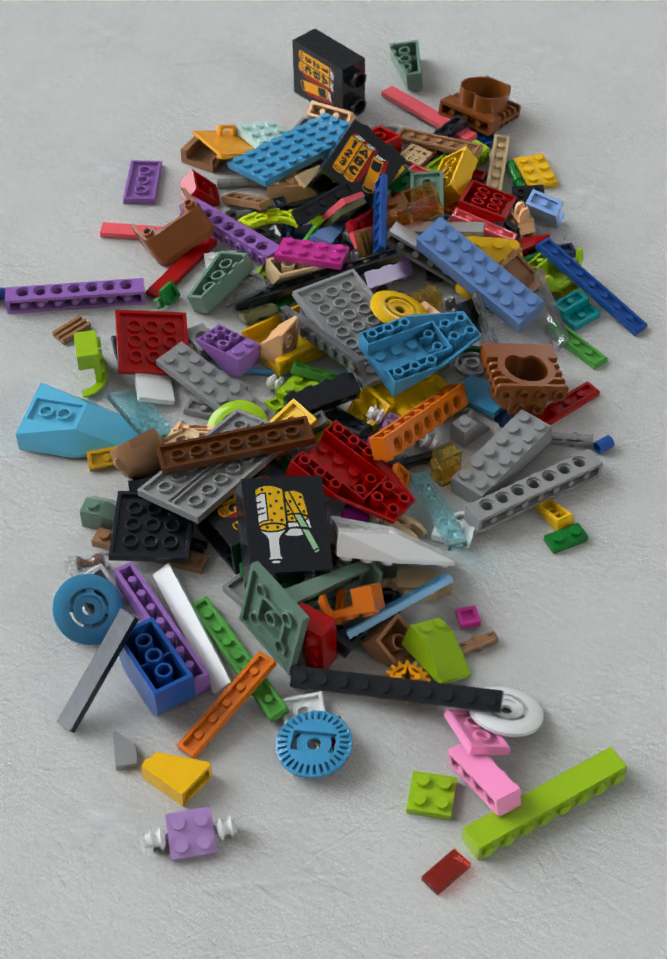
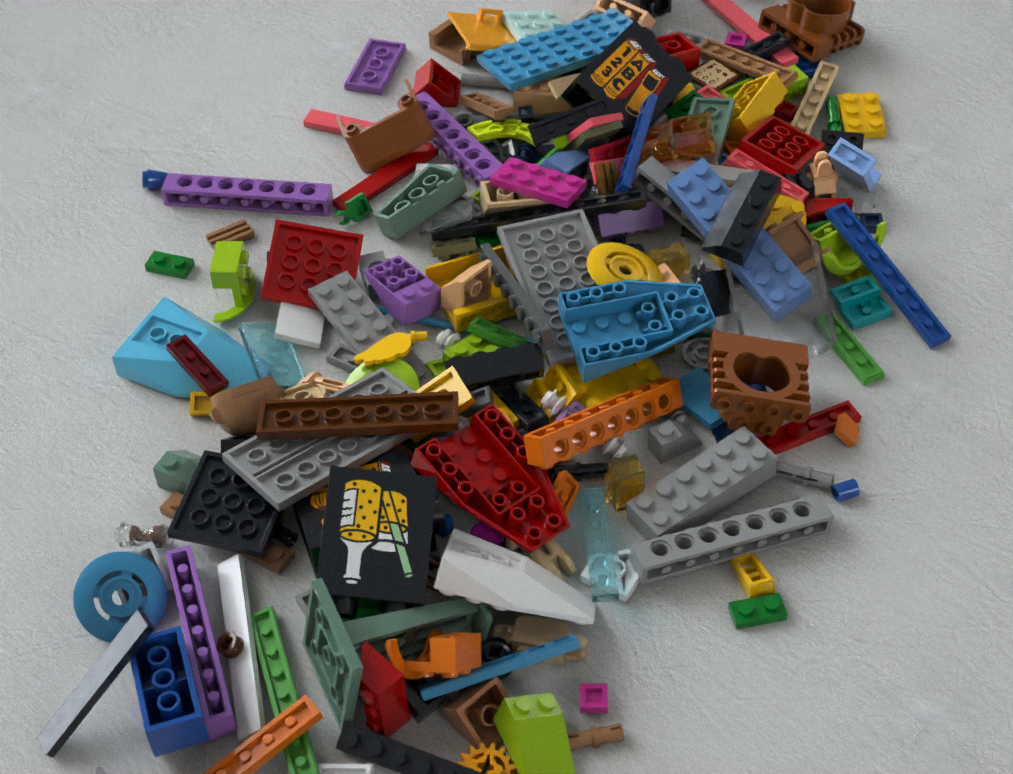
camera: 15 degrees right, 0 degrees up
none -> green plate [145,251,195,280]
none -> dark red tile [166,334,229,397]
none -> reddish brown bush [217,631,244,659]
none -> yellow animal [354,330,428,366]
none -> black slope [701,170,782,266]
none -> dark pink plate [725,32,747,50]
none -> orange tile [834,413,860,448]

